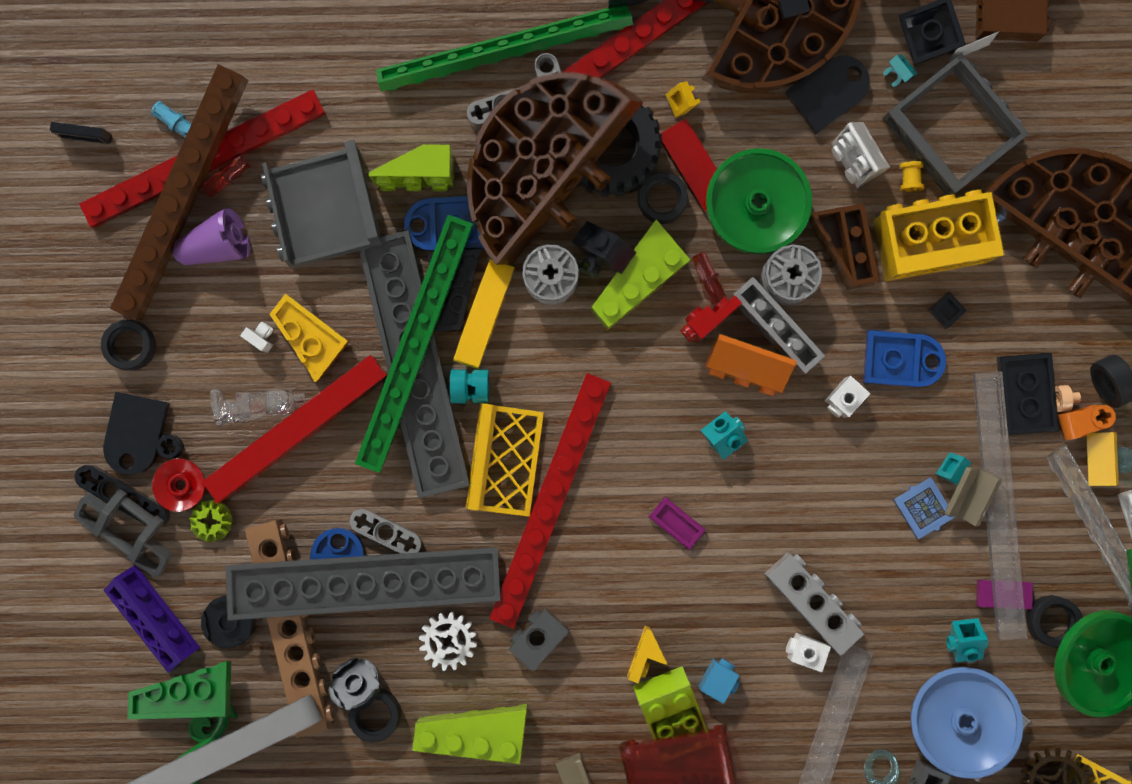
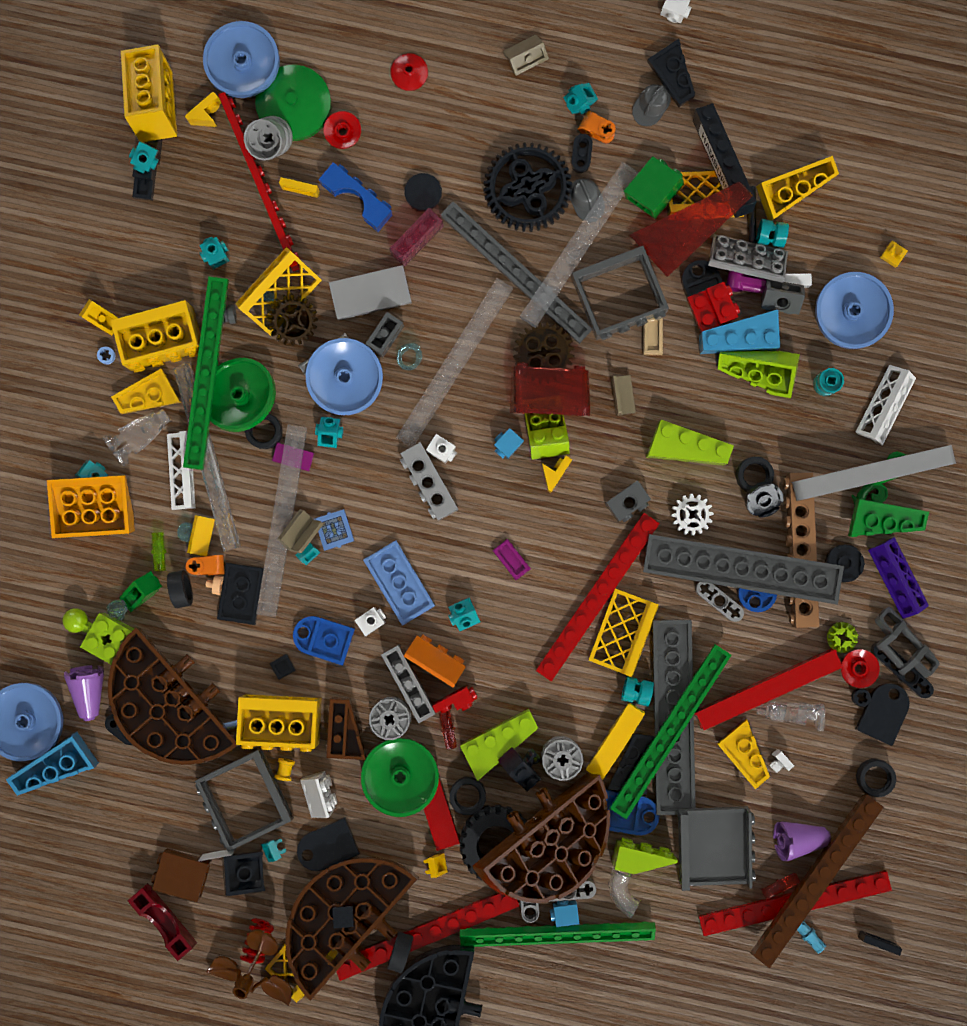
camera: 170 degrees left, 0 degrees up
none -> medium blue tile [363,540,435,626]
none -> dark azure brick [550,900,579,927]
none -> clear cylinder [608,868,640,918]

